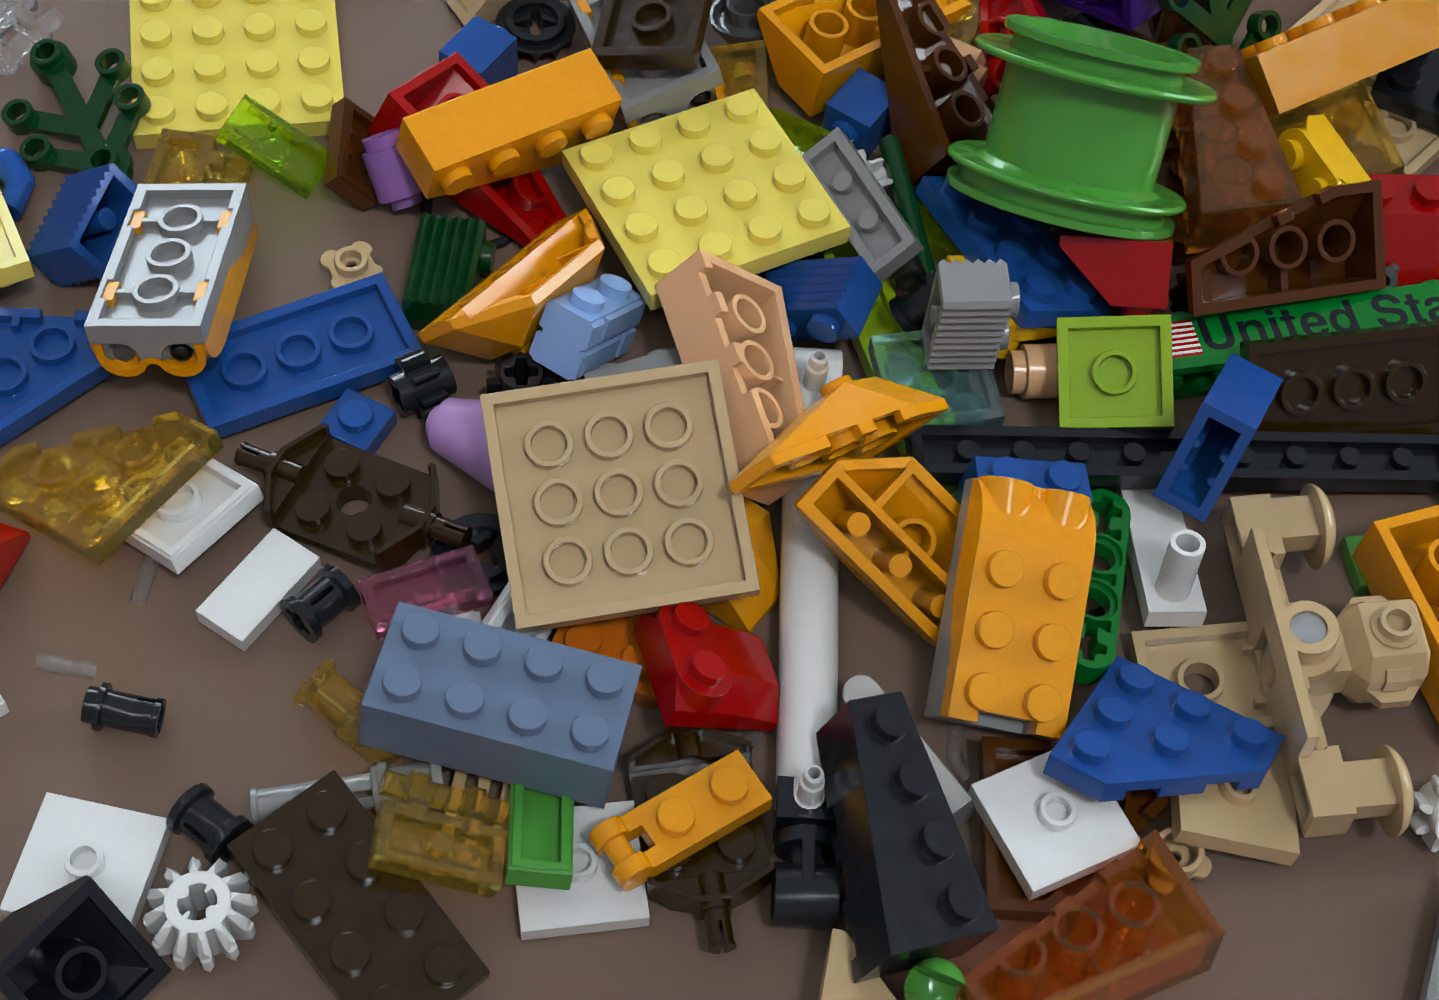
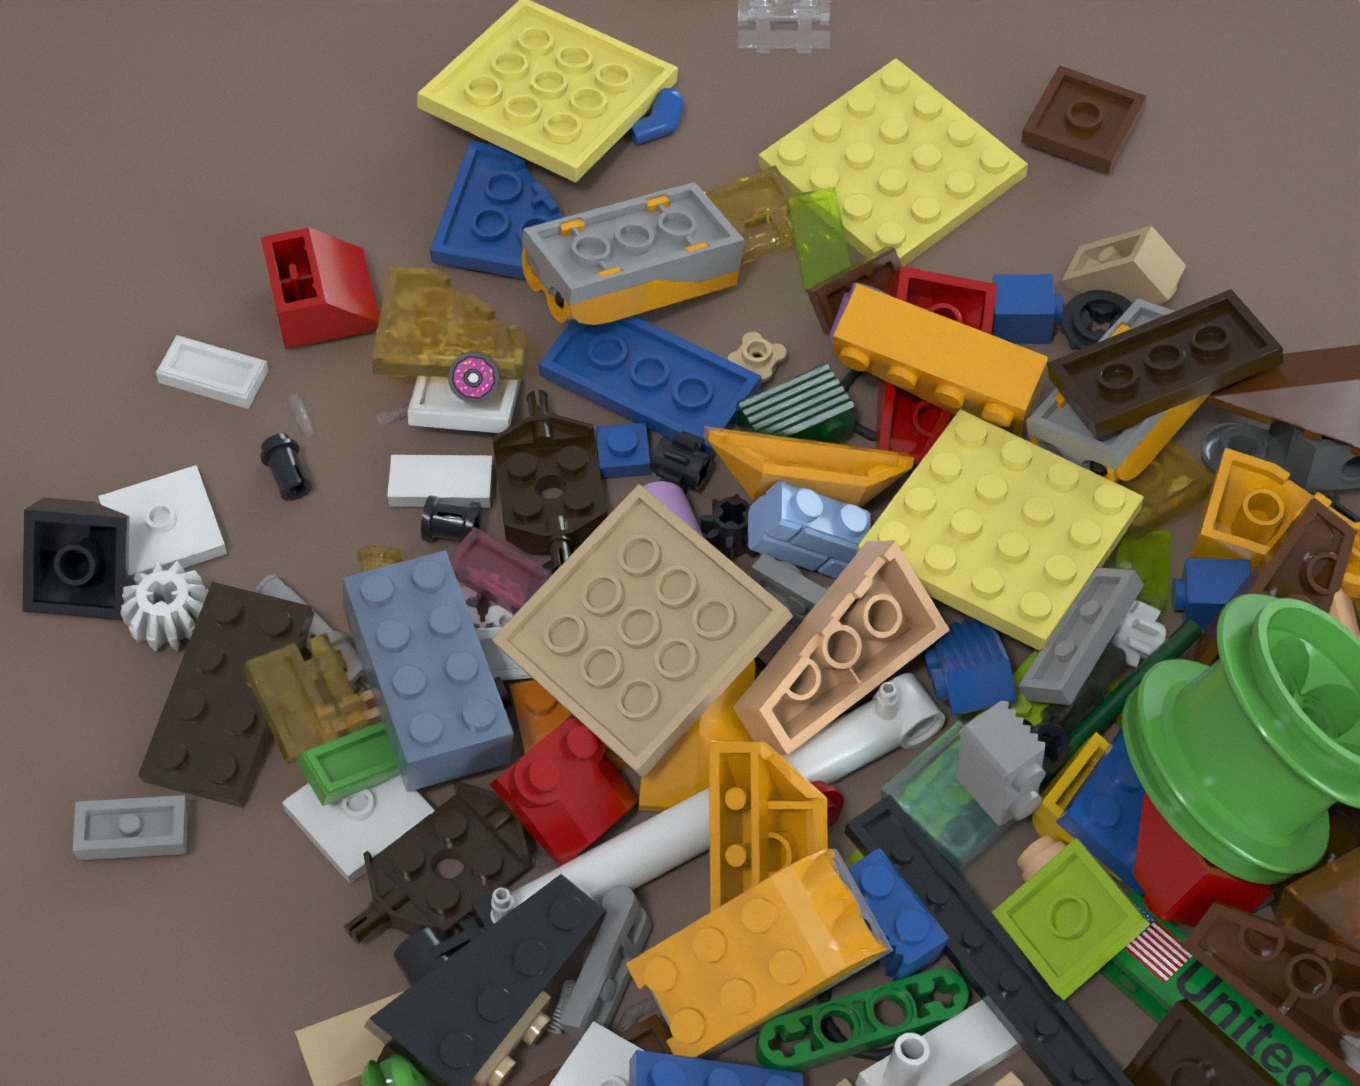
camera: 65 degrees right, 0 degrees up
dark green plant [1,38,151,180] -> none
blue brick [26,163,137,288] -> none
black bush [166,783,253,865] -> none
light orange plate [588,749,773,891] -> none
light orange wedge [728,375,949,495] -> none
blue slope [1153,353,1283,523] -> none
none -> tile [448,351,500,403]

